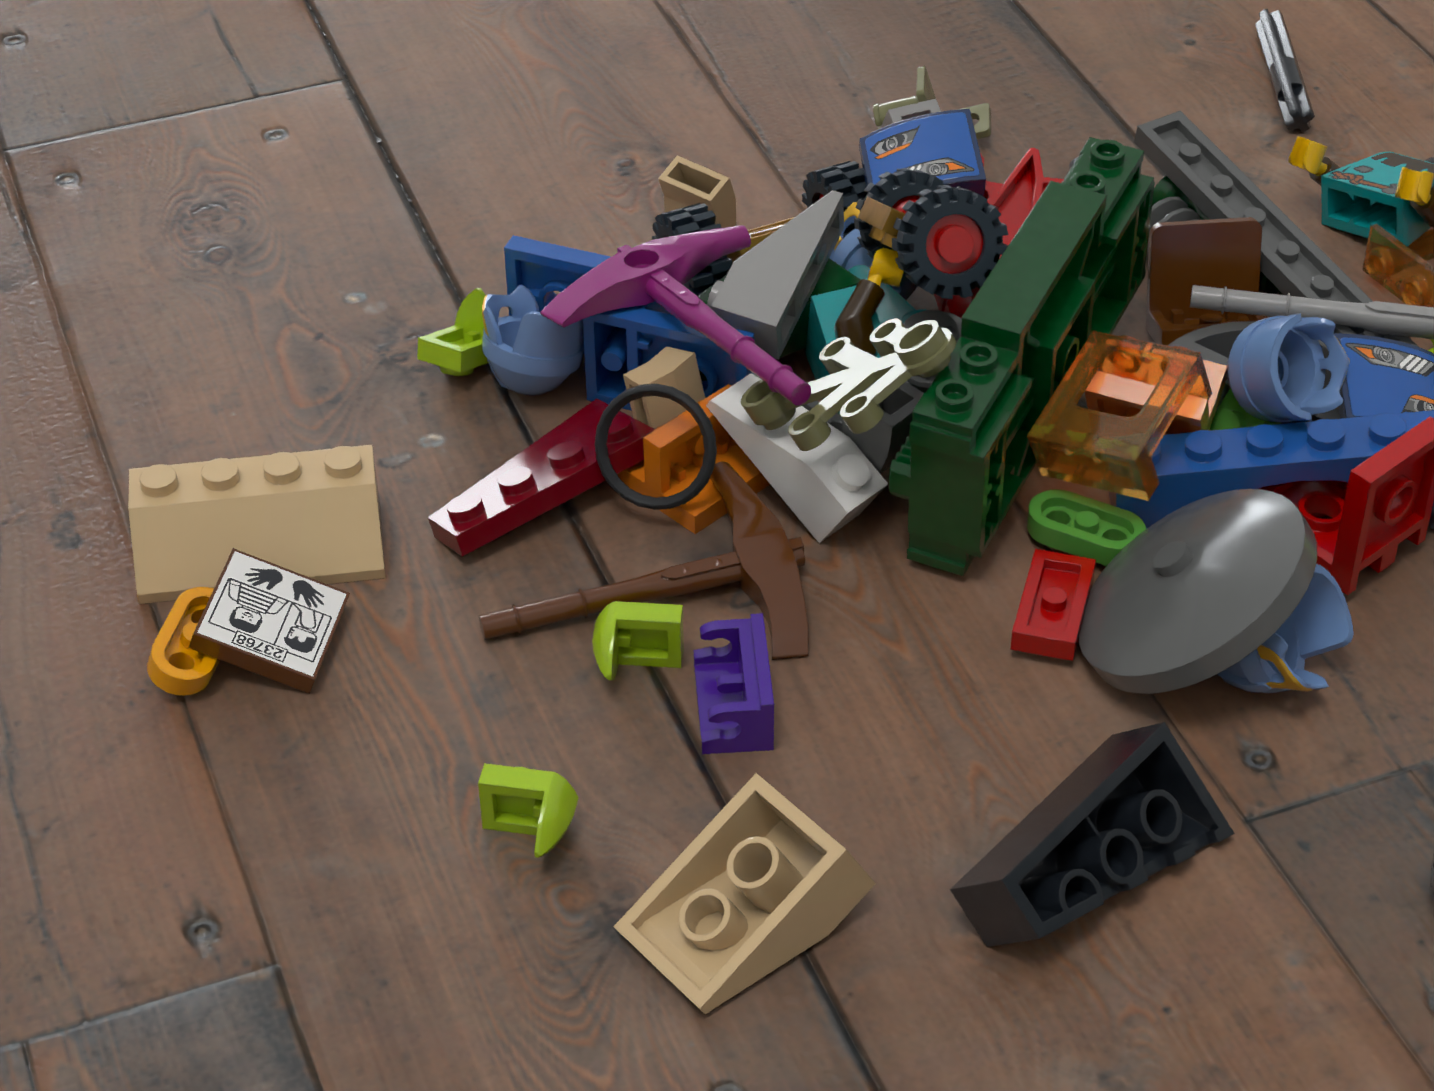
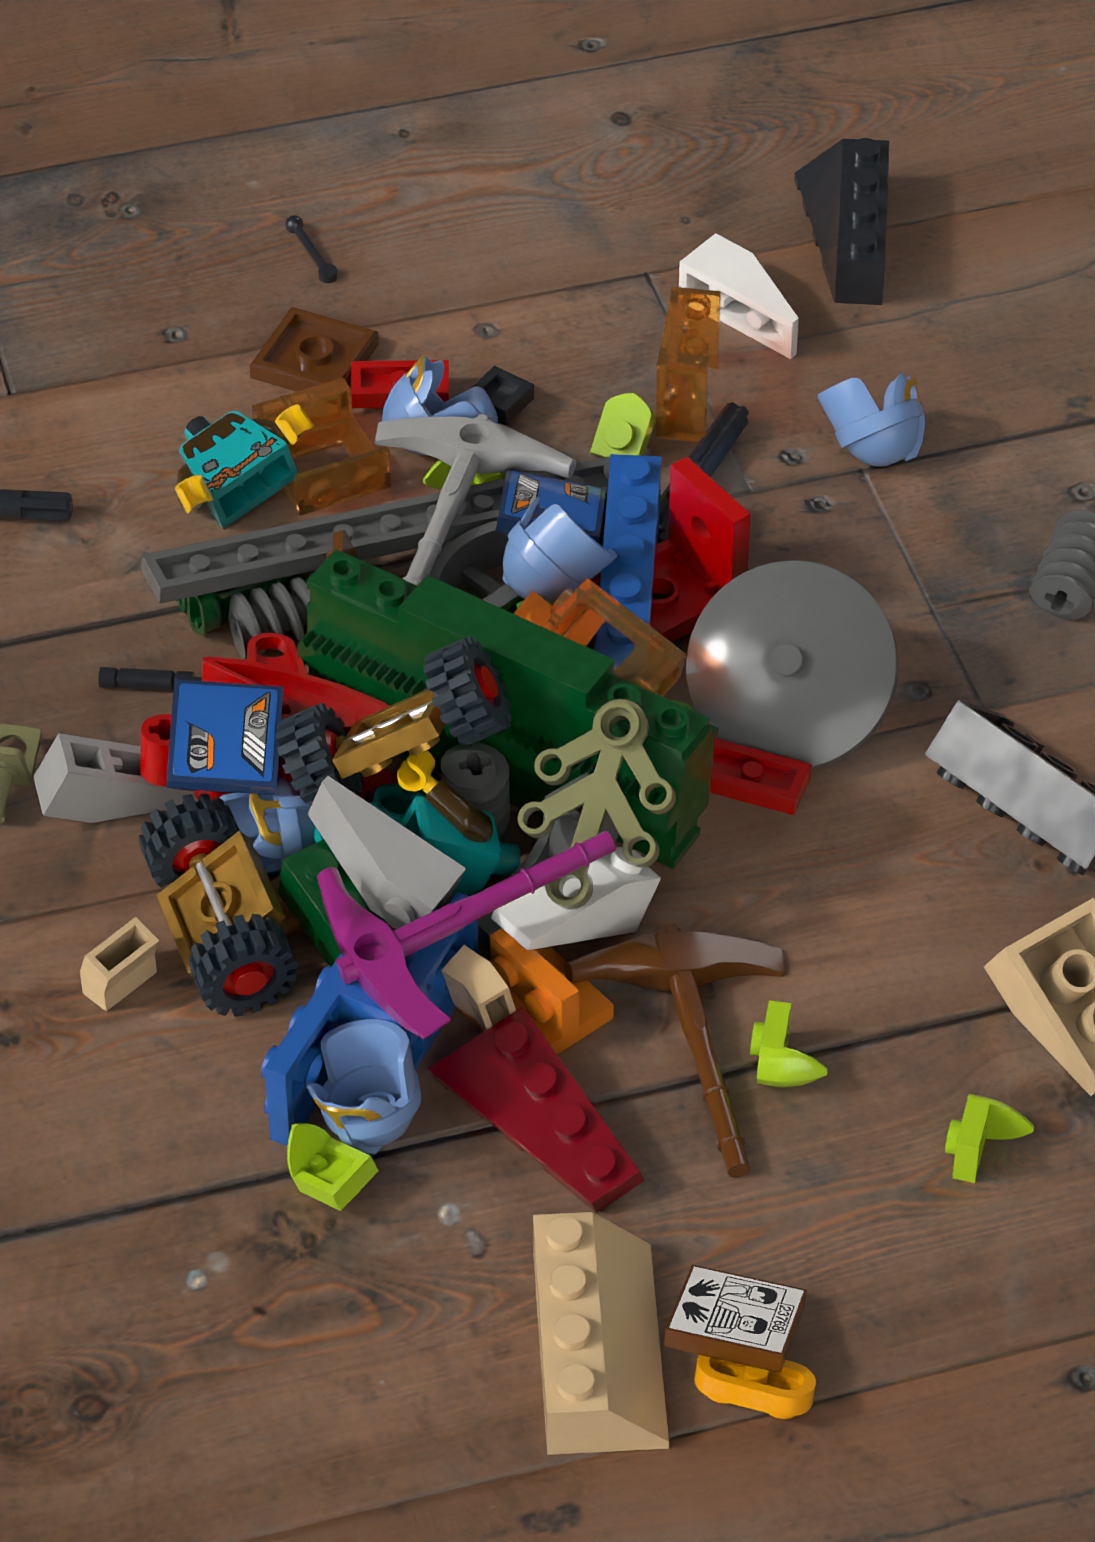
camera: 85 degrees left, 5 degrees up
black tyre [595,383,717,510] -> none
dark purple hinge [693,613,774,754] -> none

